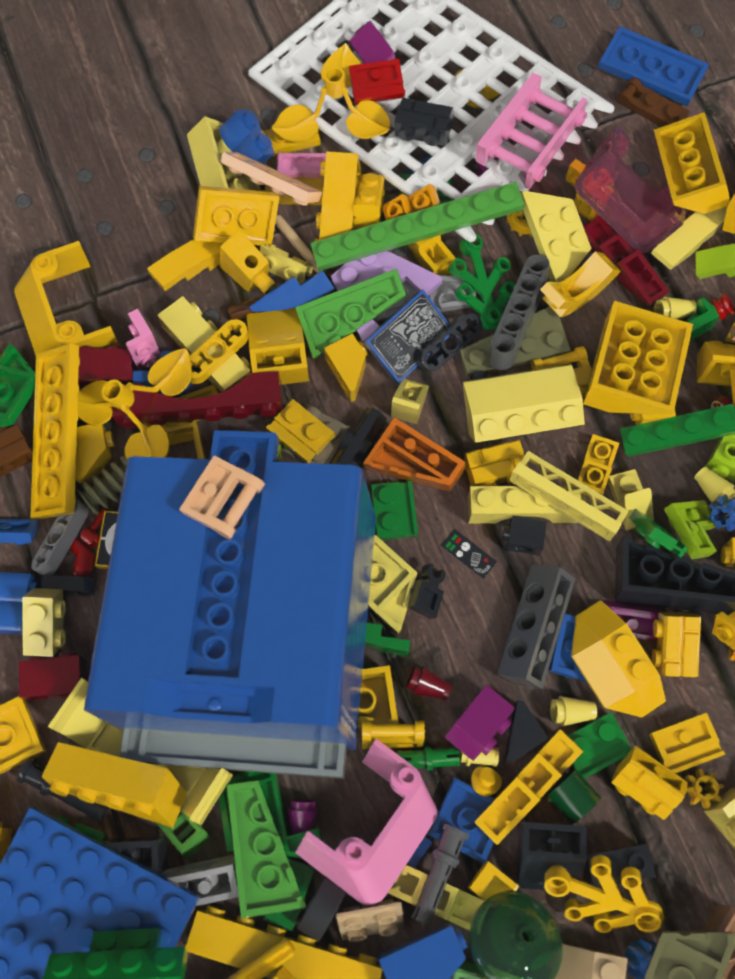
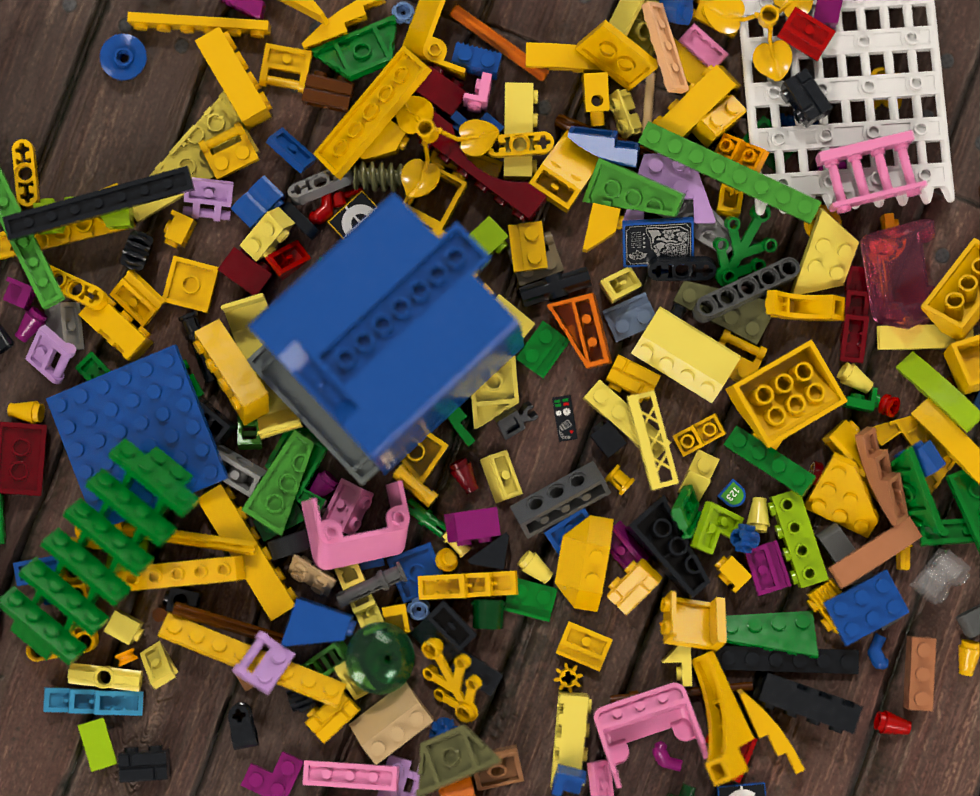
camera: 45 degrees right, 15 degrees up
light nougat plate [179,456,265,539] -> none
yellow brick [611,746,688,820] -> none
none -> red slope [265,240,311,281]
none -> bright pink bracket [321,478,374,535]
none -> medium blue plate [392,1,415,24]
none -> medium blue plate [407,597,430,620]
none -> orange axle [450,5,549,81]
none -> blue brick [451,41,502,80]
none -> light yellow slope [480,450,523,503]
none -> sand blue plate [602,292,655,343]
none -> yellow bush [605,464,635,496]
none -> tile [717,479,746,507]

